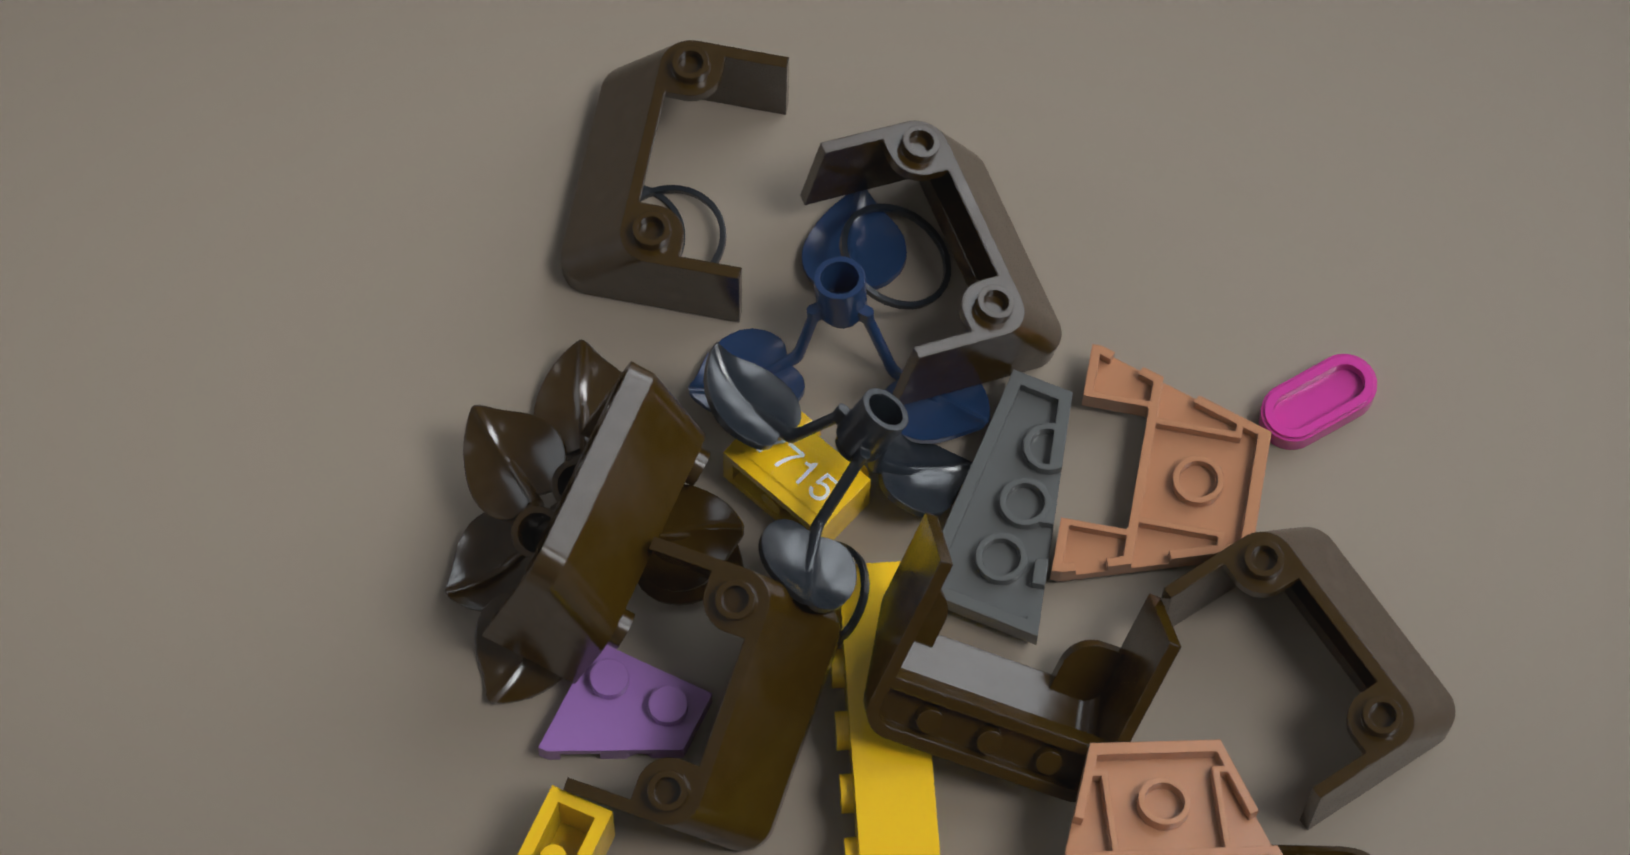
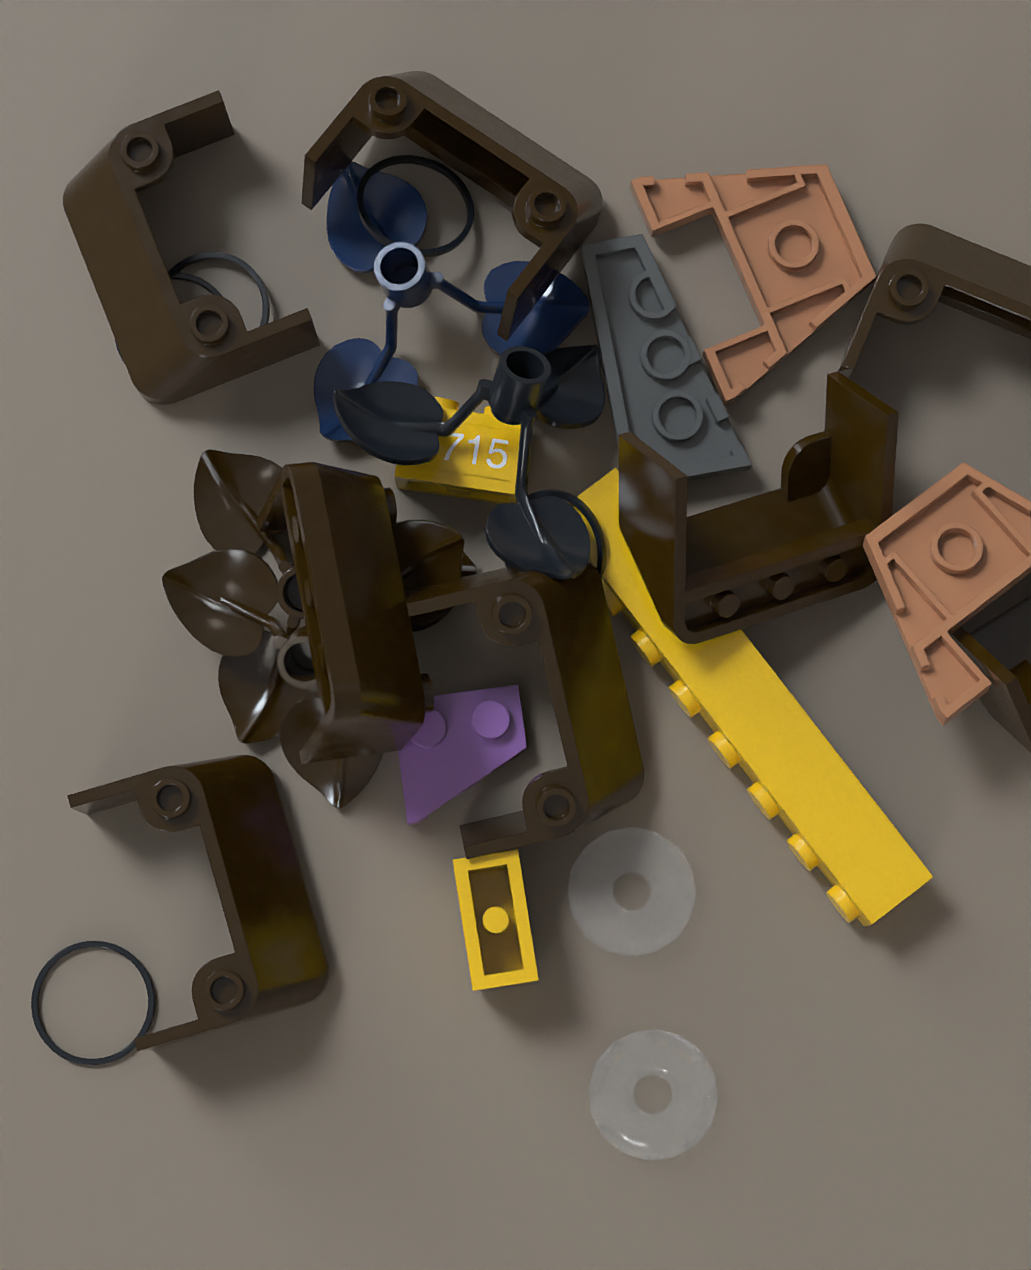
camera: 30 degrees left, 15 degrees up
dark pink tile [1259,354,1377,450] -> none
none -> black piece [31,941,155,1065]
none -> dark brown windscreen [67,755,330,1051]

